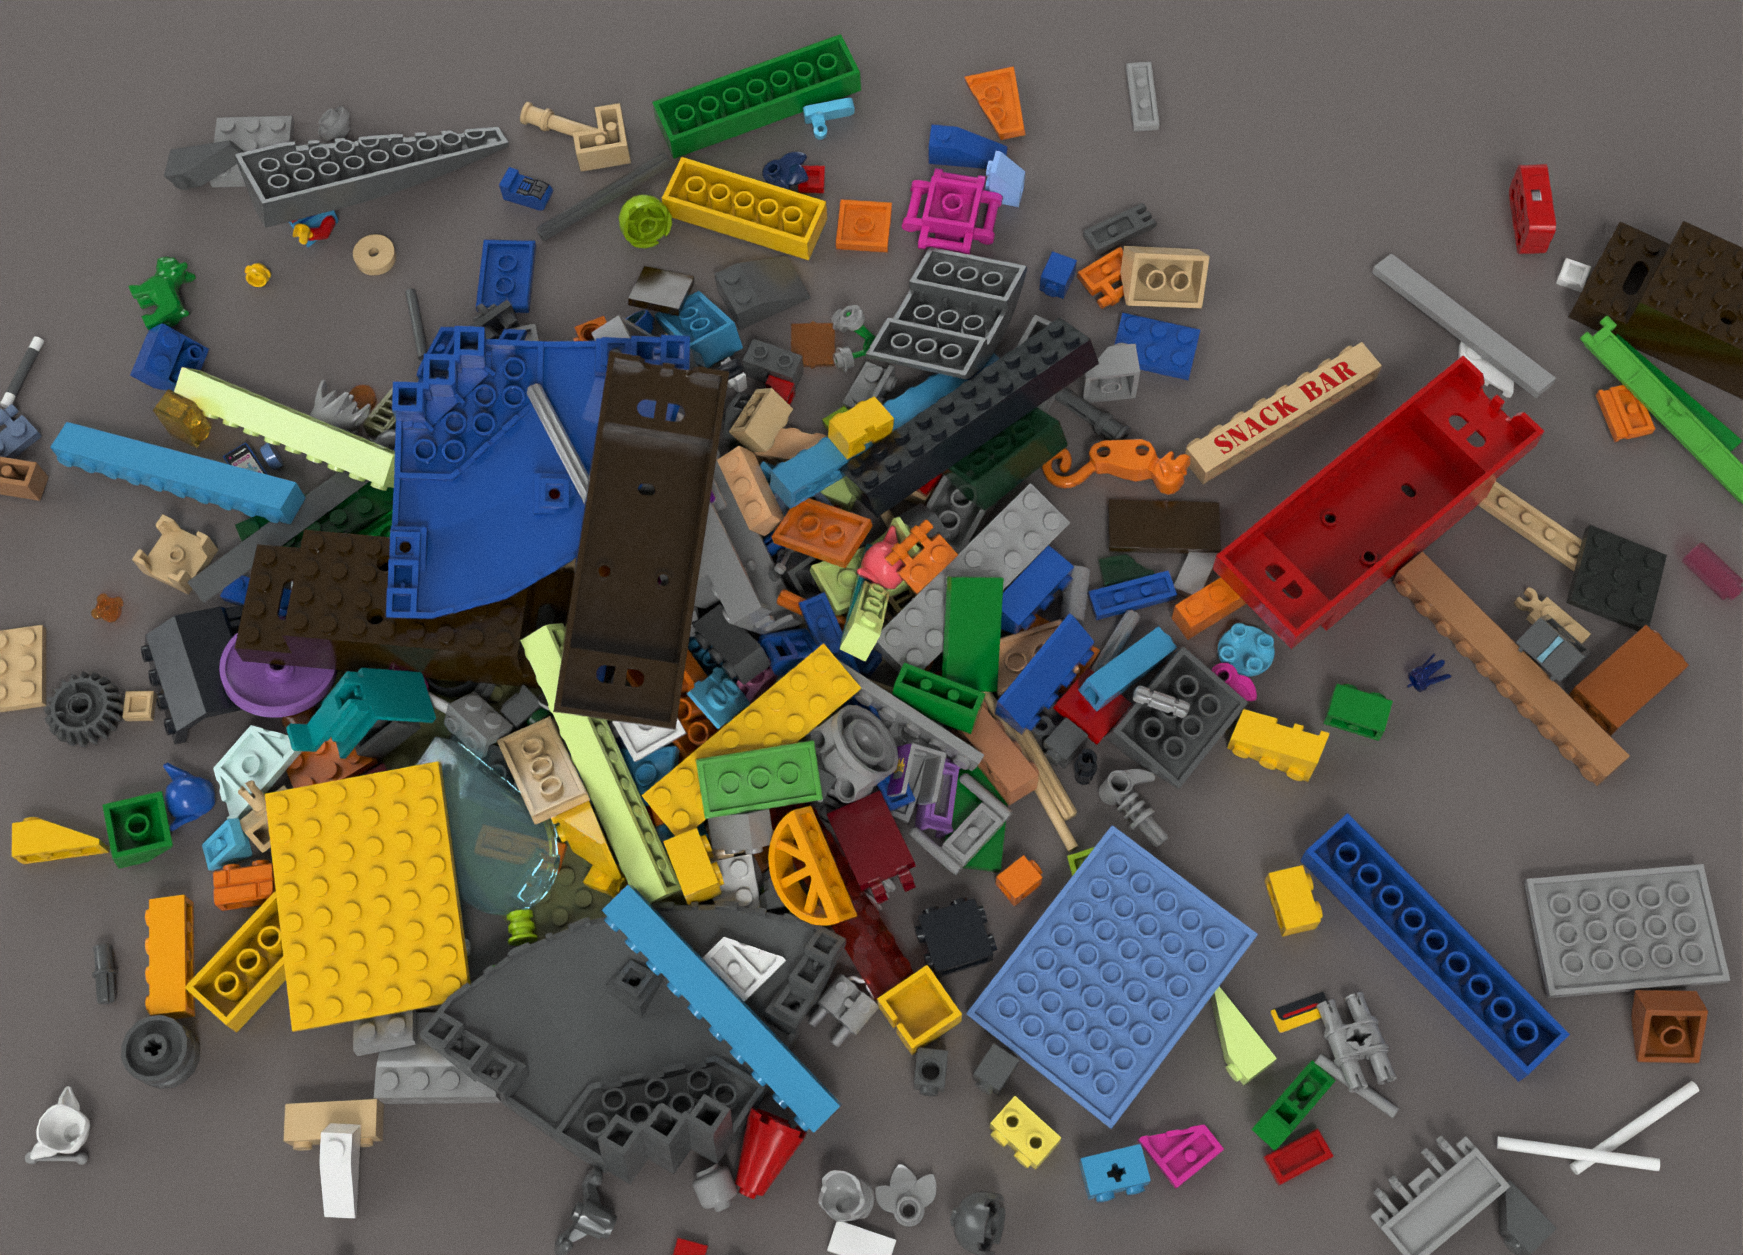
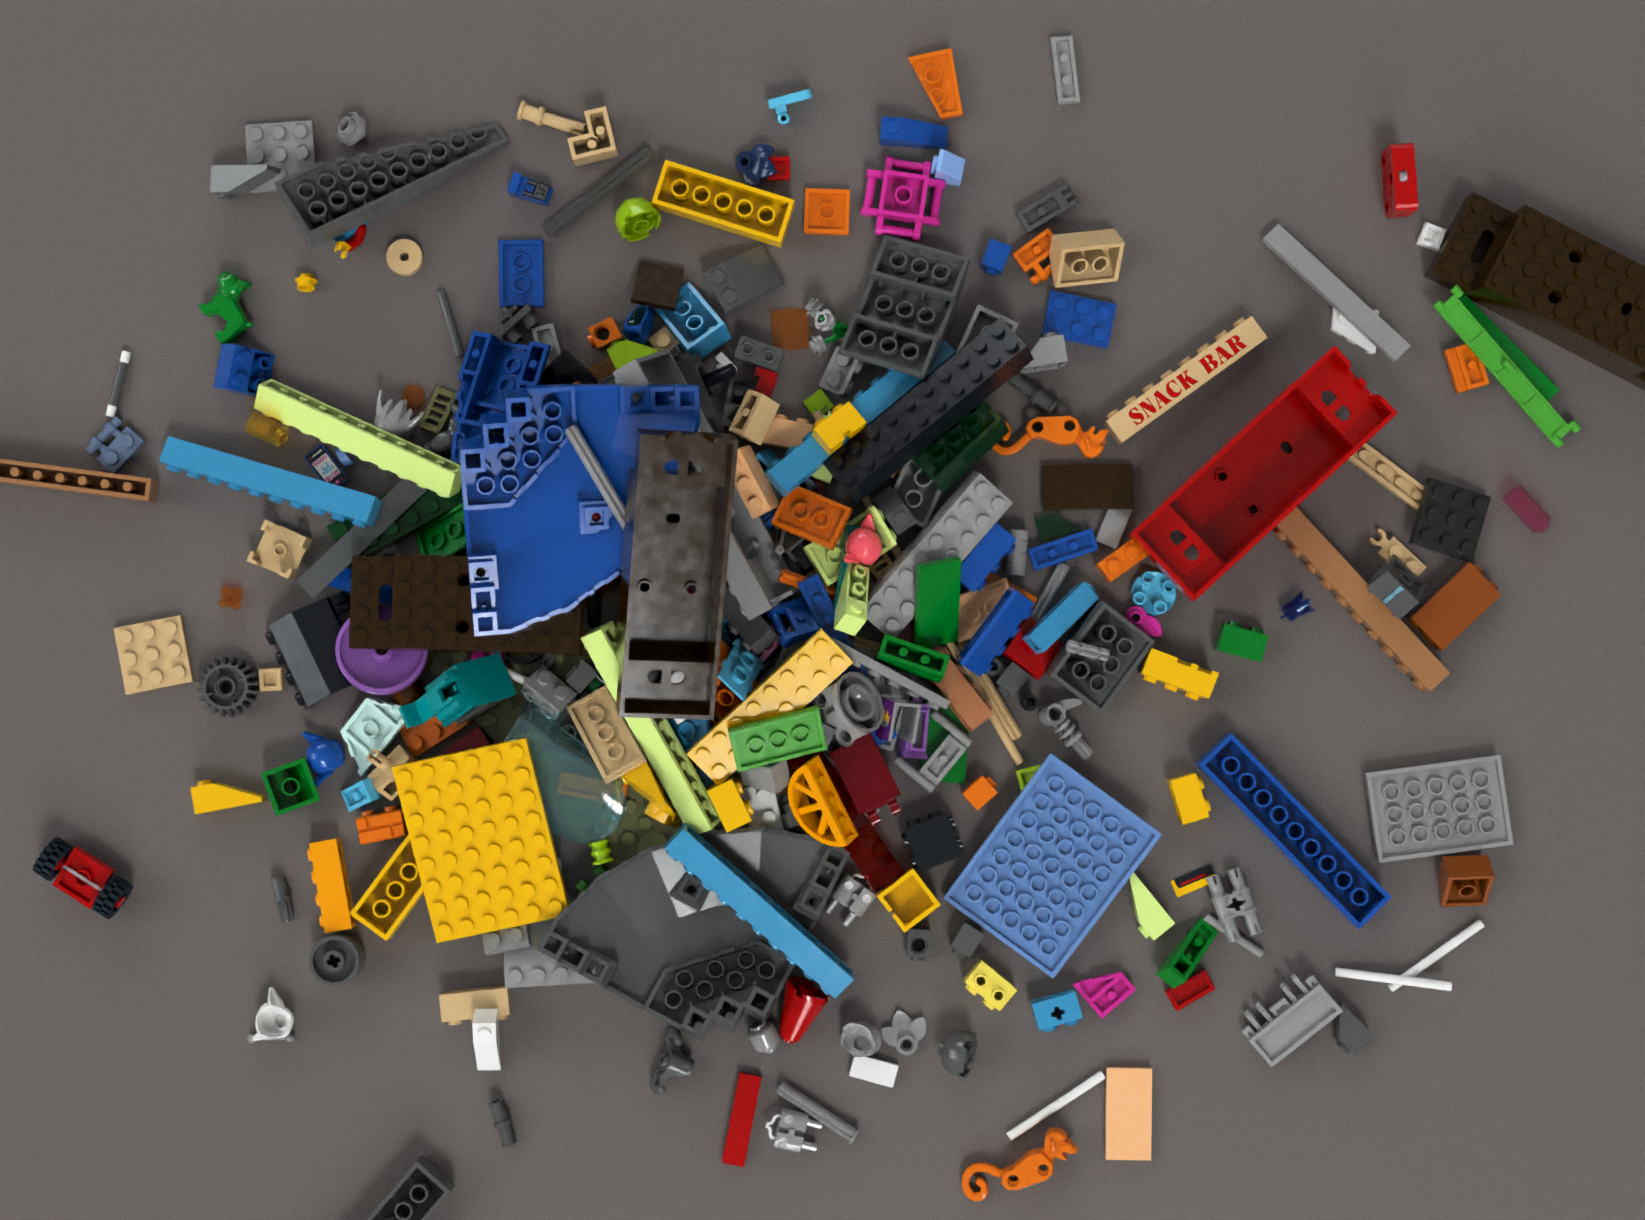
camera: 10 degrees left, 20 degrees up
green brick [652,34,861,159] -> none
white wing [703,937,786,1002] -> none
orange plate [884,519,958,594] -> none

